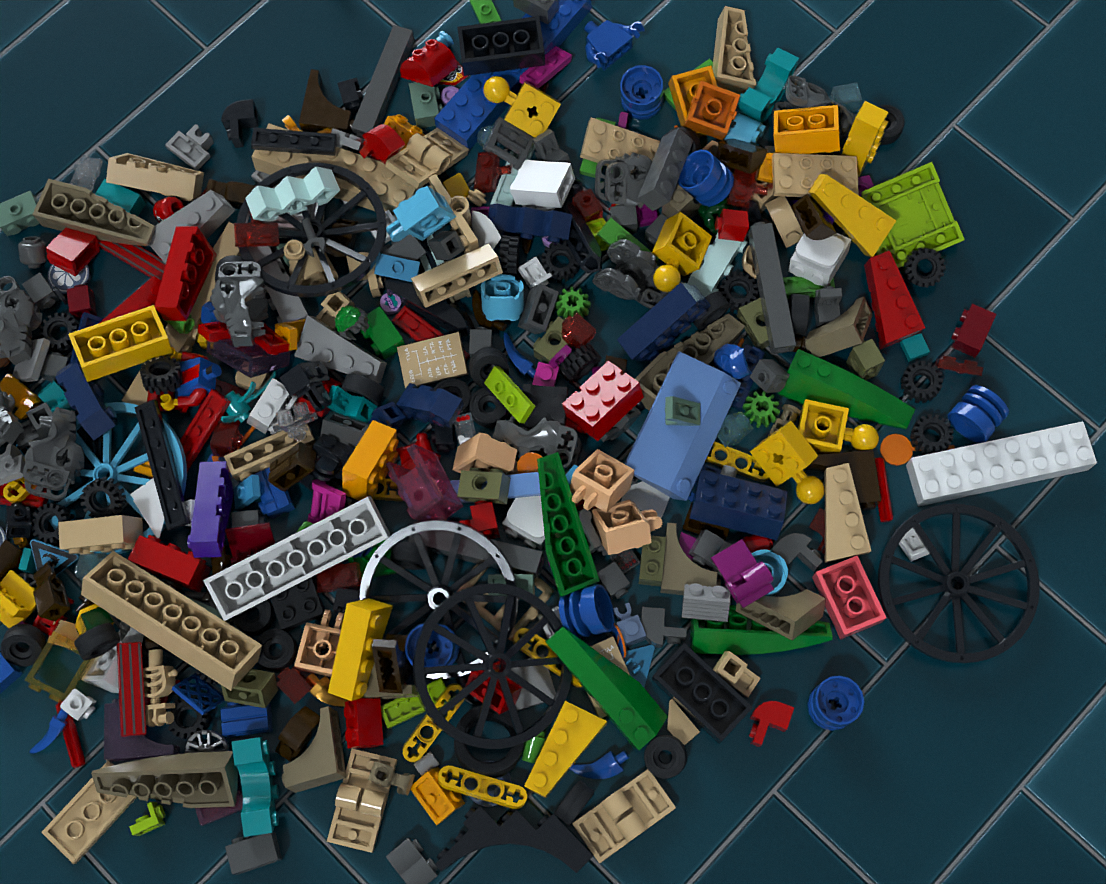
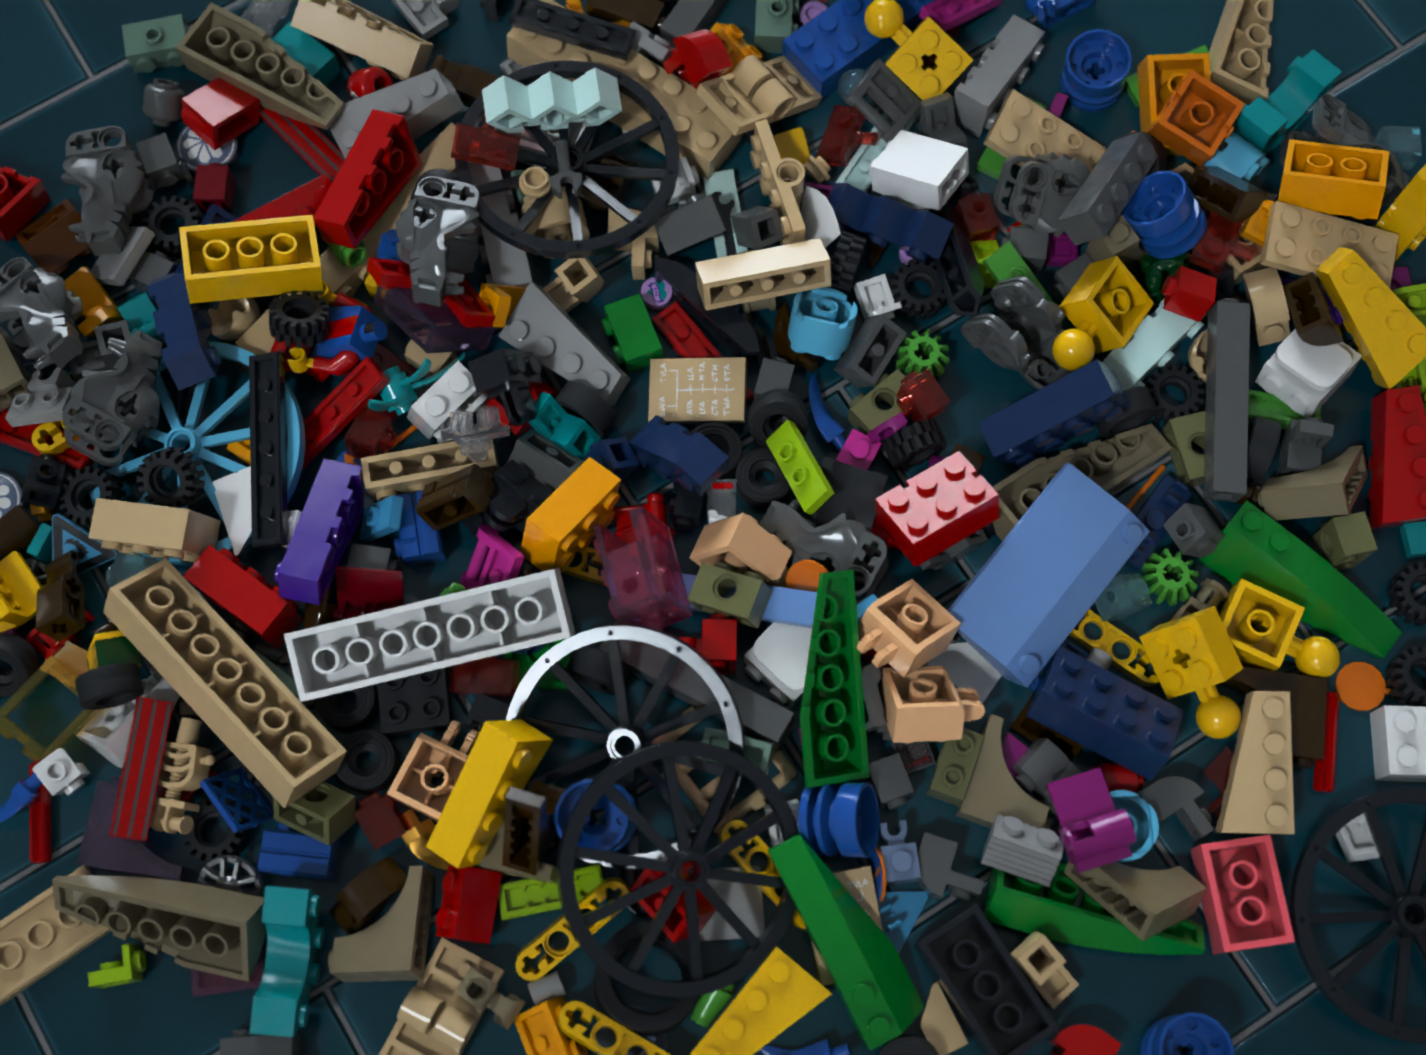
camera: 10 degrees right, 0 degrees up
piece [335,306,369,340] -> none
dark azure plate [374,254,420,282] -> none
medium azure brick [386,186,456,242] -> none
sand green slope [665,396,700,426] -> none
blue piece [714,344,752,379] -> none
none -> tan hair [208,297,261,341]
none -> light grey wedge [953,14,1045,139]

